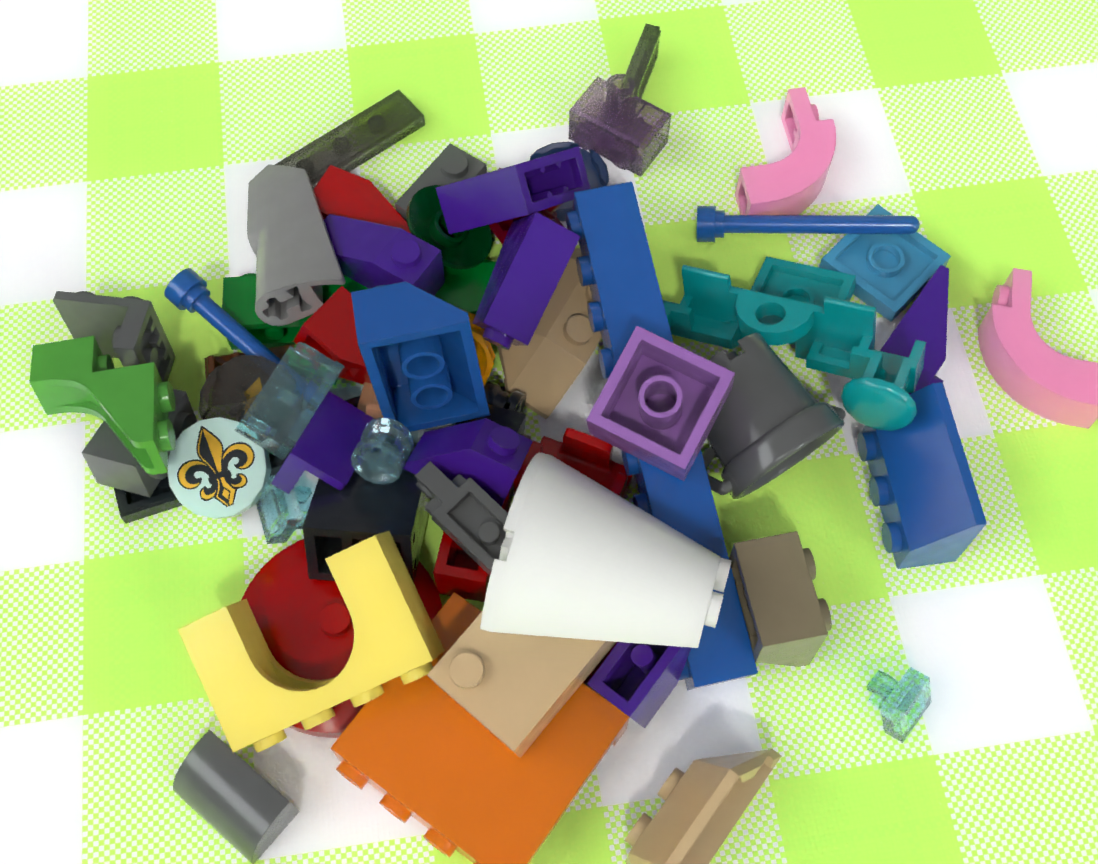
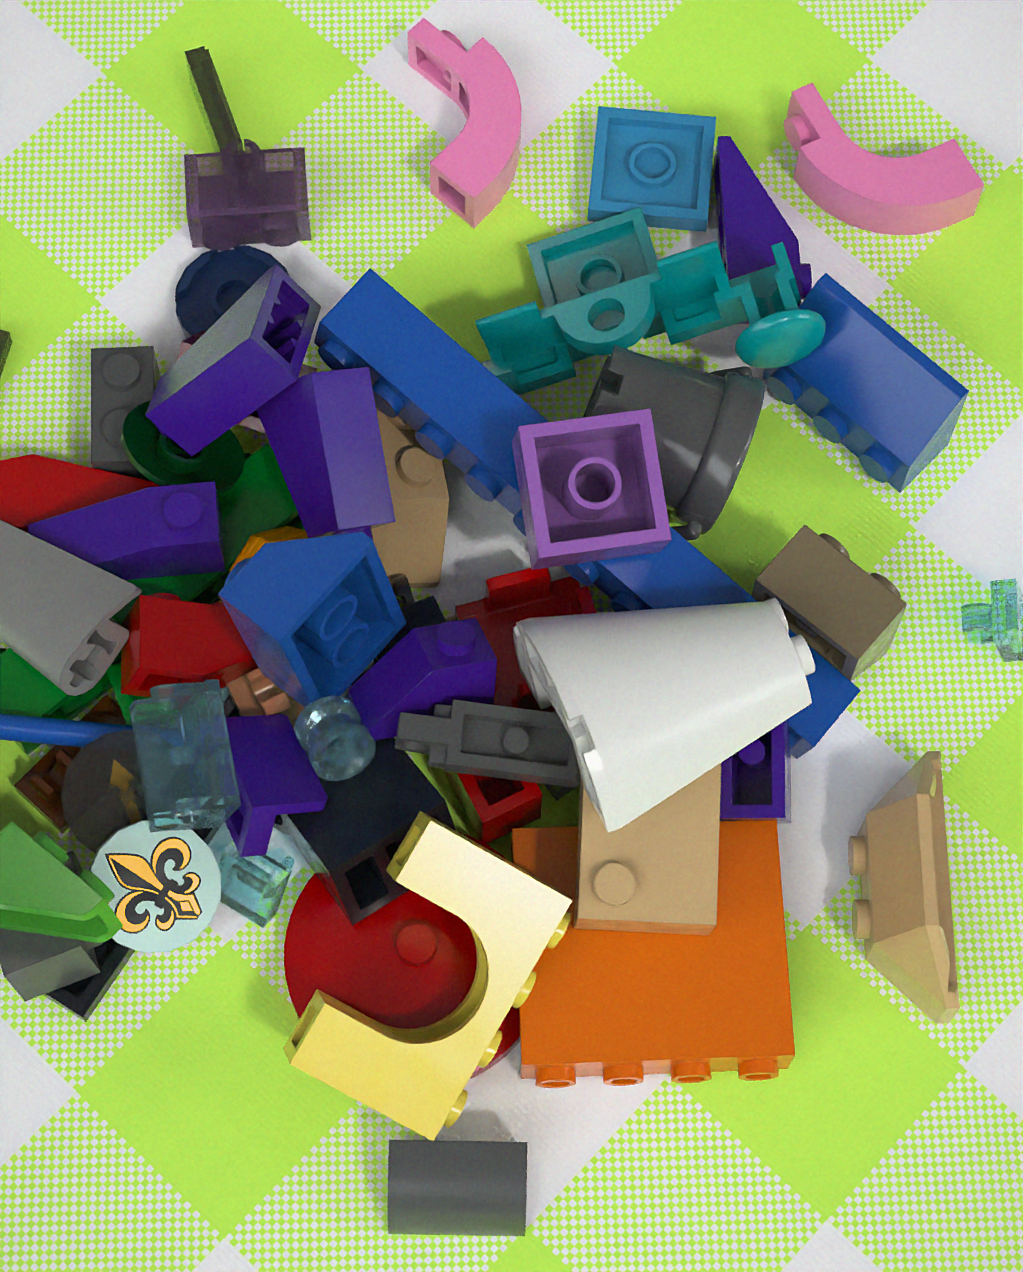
camera: 40 degrees left, 5 degrees up
blue piece [697,206,920,242] -> none

